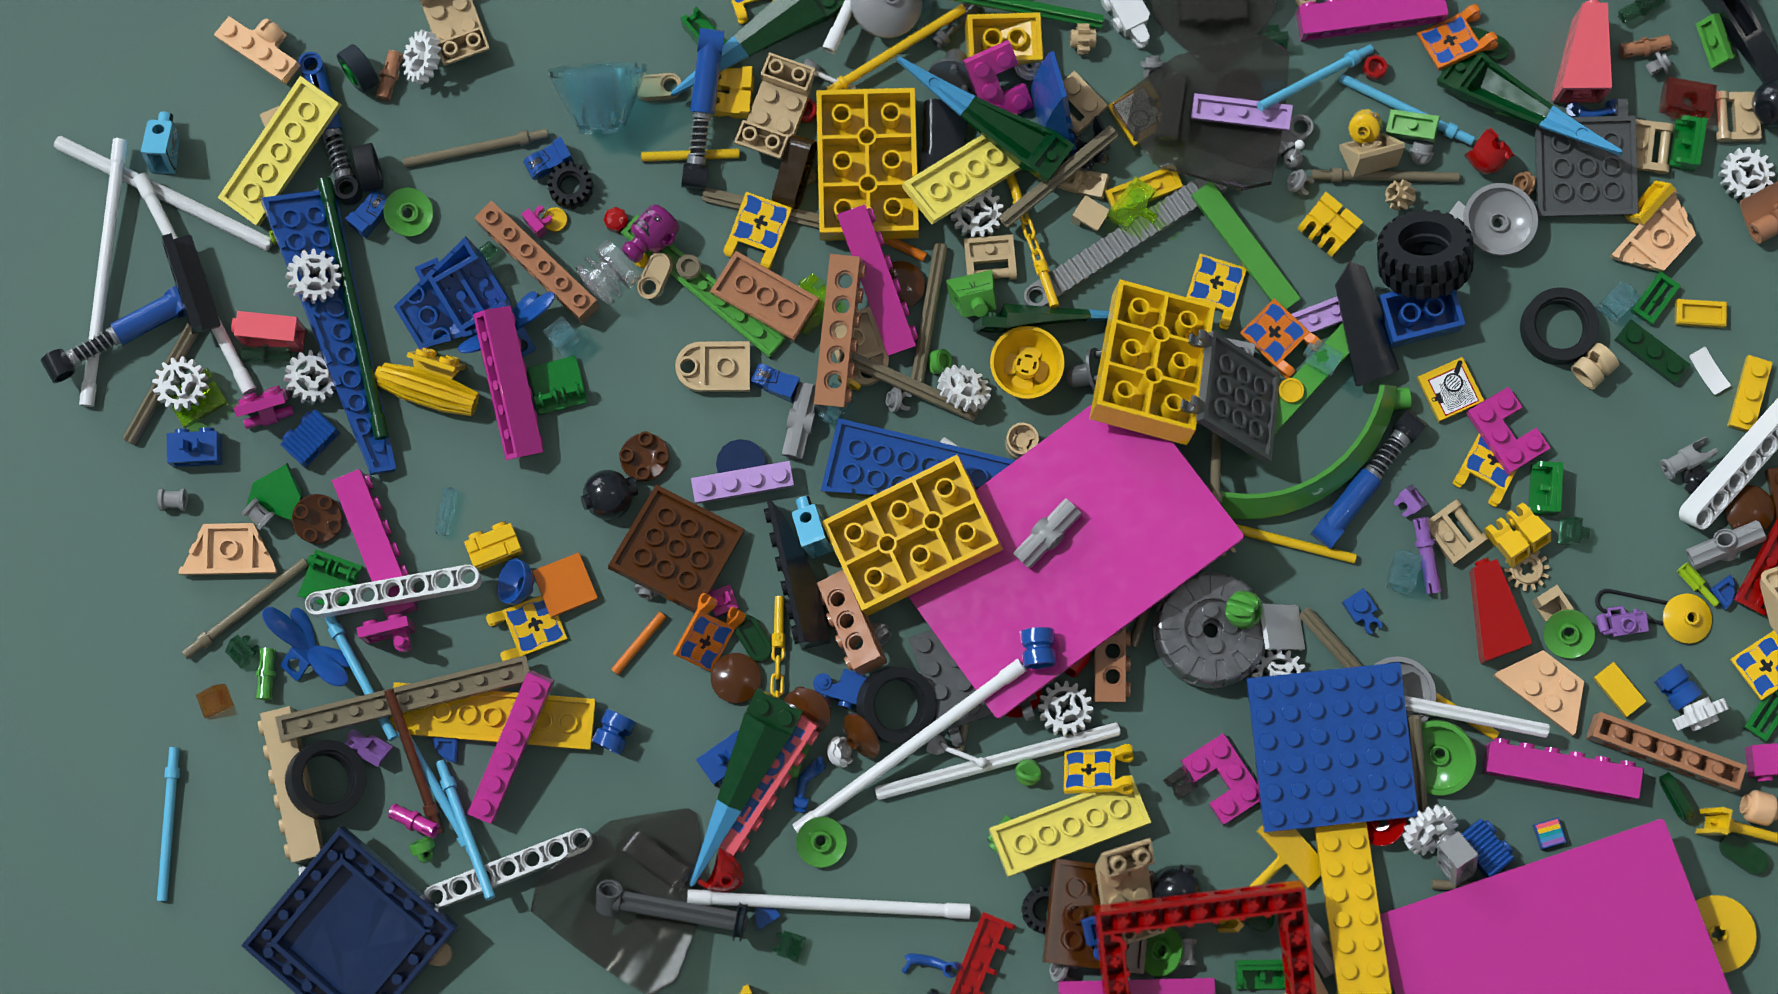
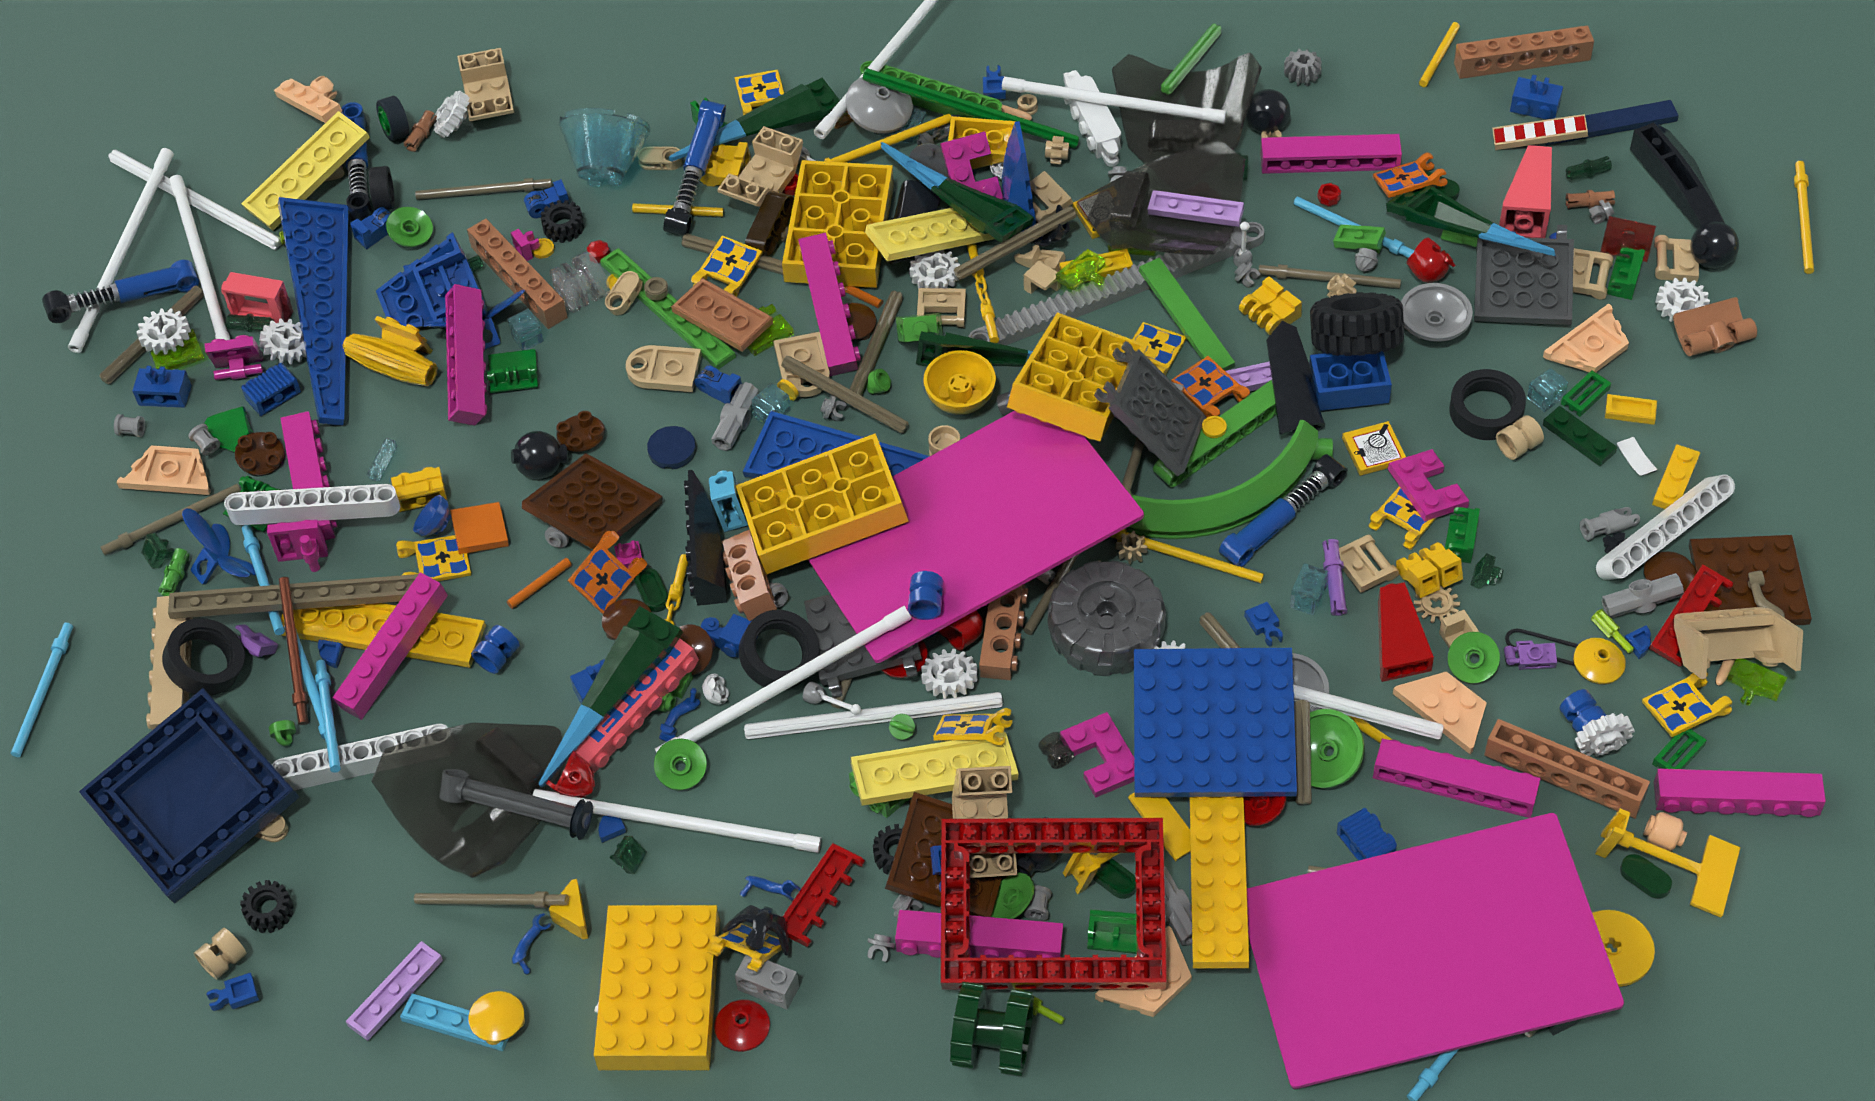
camera: 10 degrees right, 25 degrees down
medium azure torso [141,112,180,174] -> none
black panel [162,233,221,334] -> none
clear orange slope [196,684,234,718] -> none
white gear [285,249,341,304] -> none
dark green piece [317,177,390,440] -> none
dark pink pin [388,803,440,839] -> none
magenta piece [622,204,680,263] -> none
lavender plate [691,461,794,504] -> none
nougat brick [814,254,866,408] -> none
reddish brown dish [843,713,880,759] -> none
white gear [937,365,991,412] -> none
light grey piece [1013,498,1082,569] -> none
bright green piece [1225,591,1263,629] -> none
medium azure bar [1257,44,1374,111] -> none
white piece [1261,603,1305,651] -> none
clear light blue brick [1303,339,1343,377] -> none
tan slope [1339,133,1405,177] -> none
yellow head [1348,109,1383,144] -> none
medium lavender tile [1394,484,1428,517] -> none
white gear [1402,805,1458,855] -> none
light grey brick [1436,831,1478,888] -> none
medium nougat plate [1513,172,1536,195] -> none
tile [1533,817,1566,850] -> none
yellow tile [1593,662,1646,718] -> none
yellow tile [1624,180,1675,225] -> none
dark green tile [1659,772,1694,822] -> none
bright green plate [1696,13,1736,69] -> none

